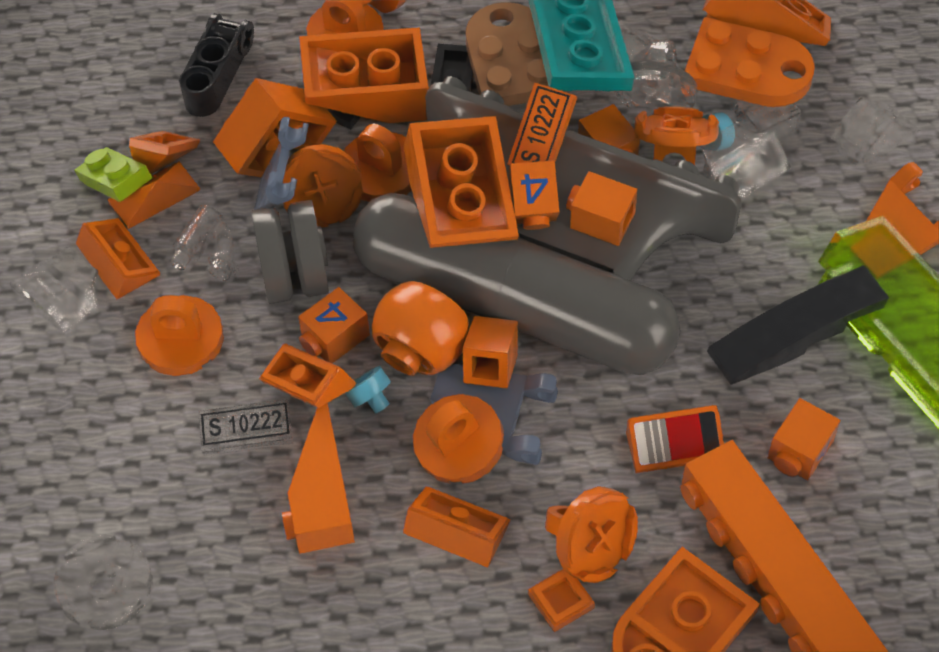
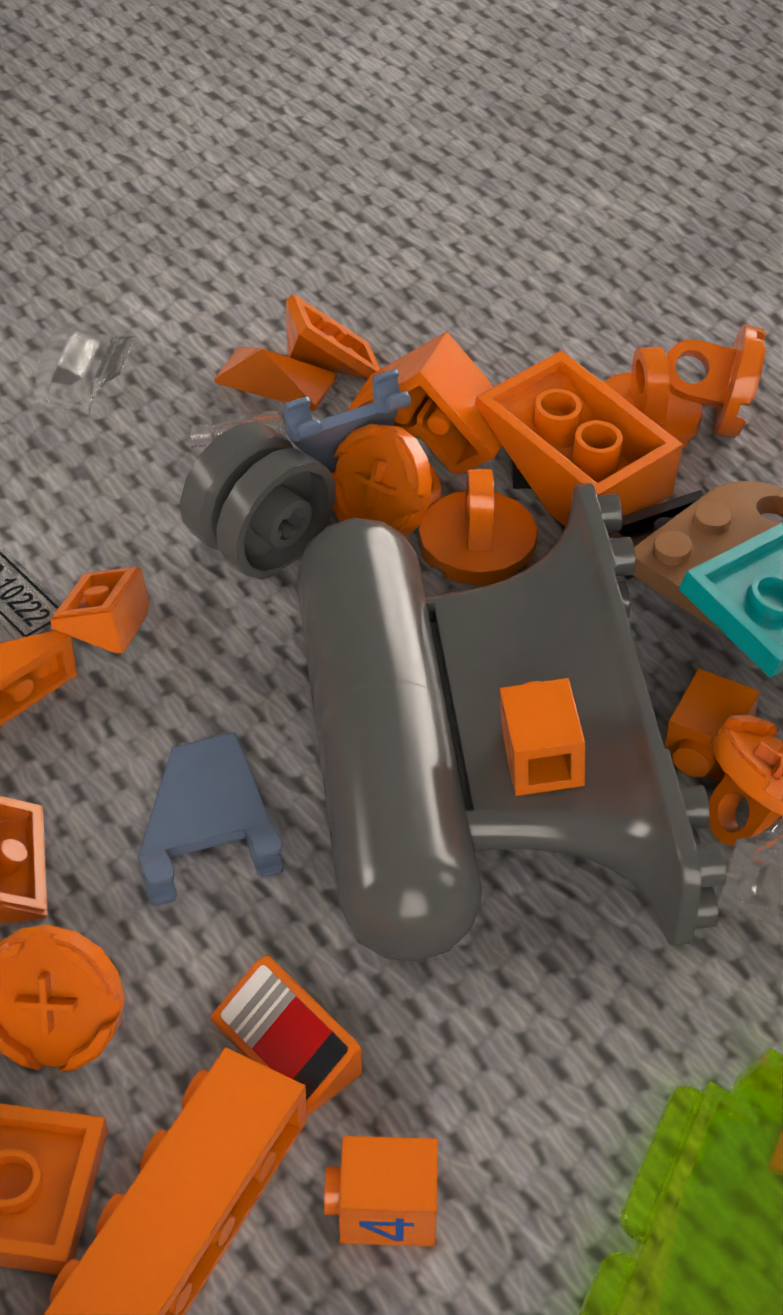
camera: 55 degrees right, 10 degrees down
lime plate [74,147,153,202] -> none
orange slope [76,218,161,300] -> none
orange tile [135,295,224,376] -> none
black piece [179,13,254,117] -> none
orange brick [298,287,370,364] -> none
medium azure tile [345,366,391,414] -> none
orange wheel [372,281,469,376] -> none
orange slope [404,116,519,248] -> none
orange tile [413,394,504,484] -> none
orange brick [463,316,518,389] -> none
orange tile [507,83,577,166] -> none
orange brick [508,160,560,230] -> none
black slope [707,265,889,385] -> none

